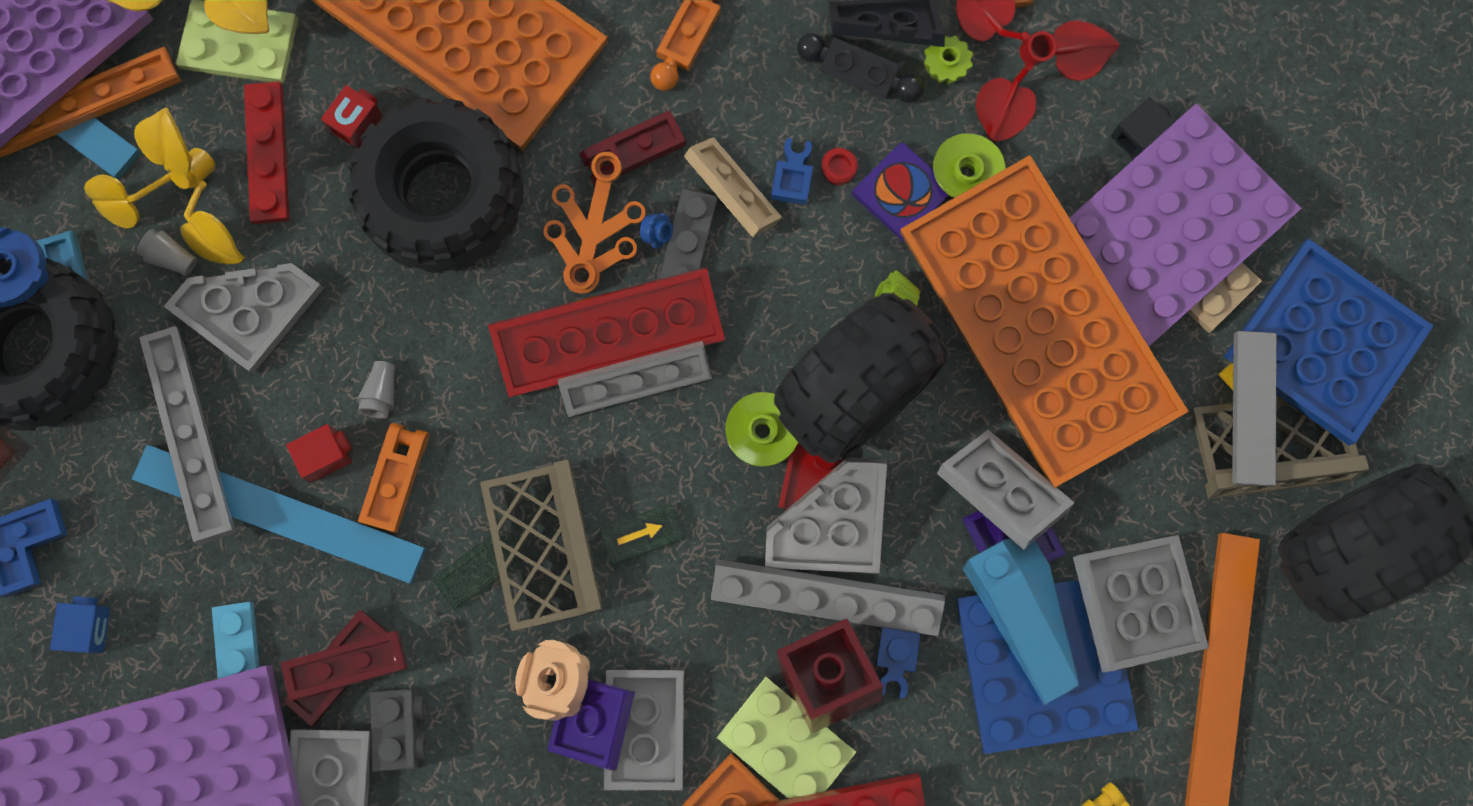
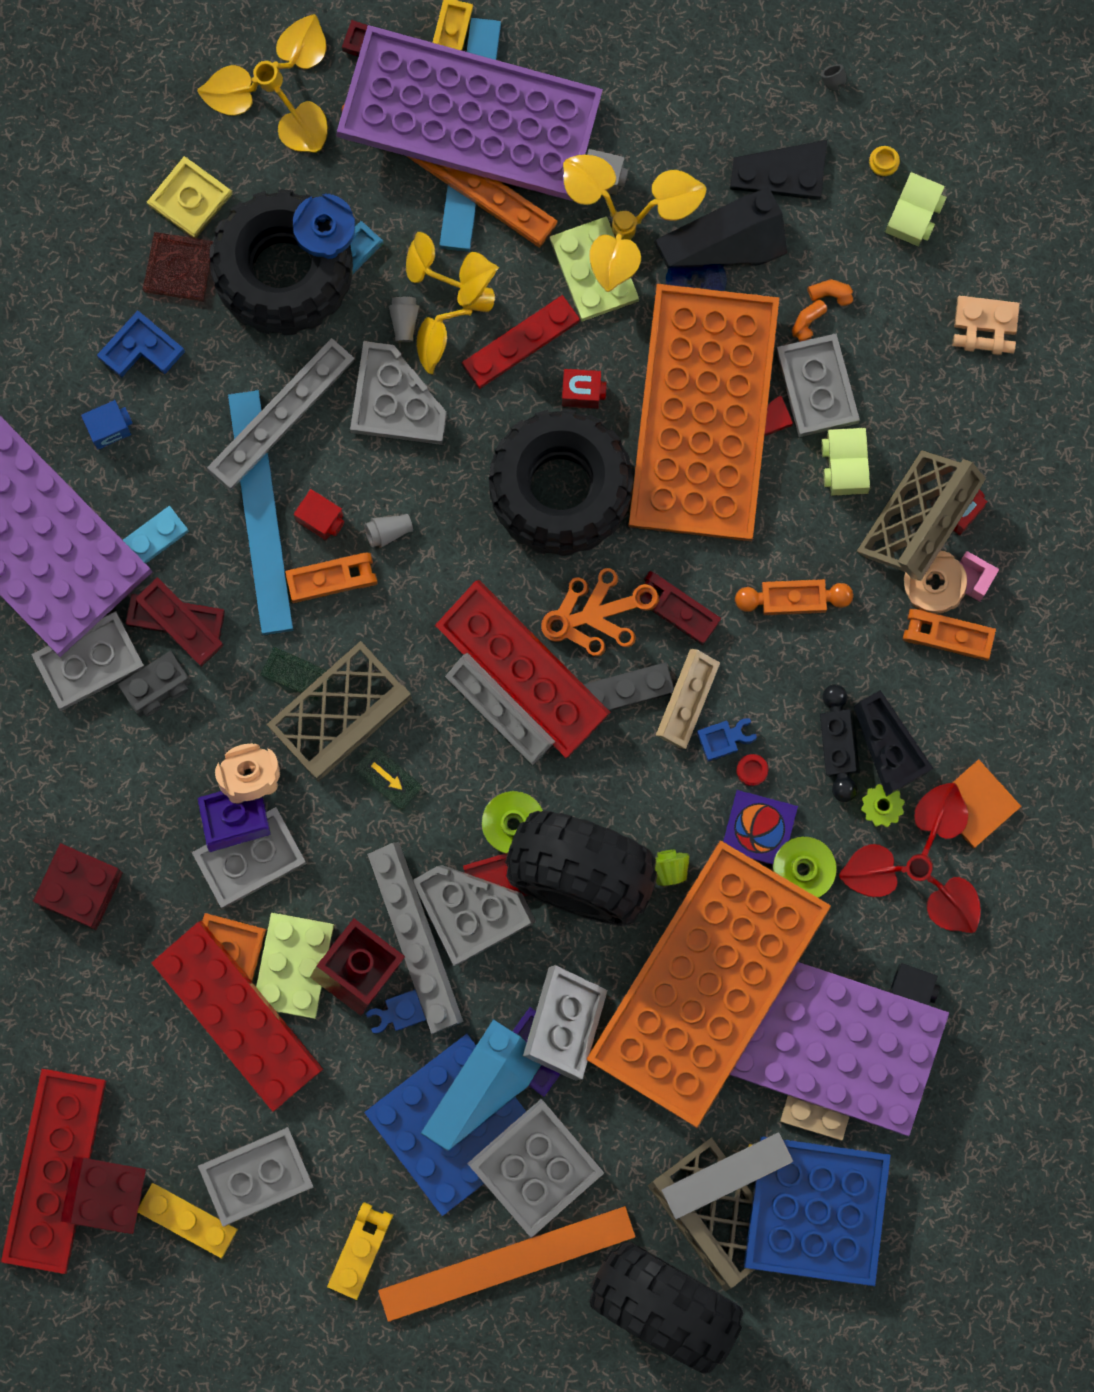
camera: 60 degrees right, 0 degrees up
blue plate [640,213,673,249] -> none

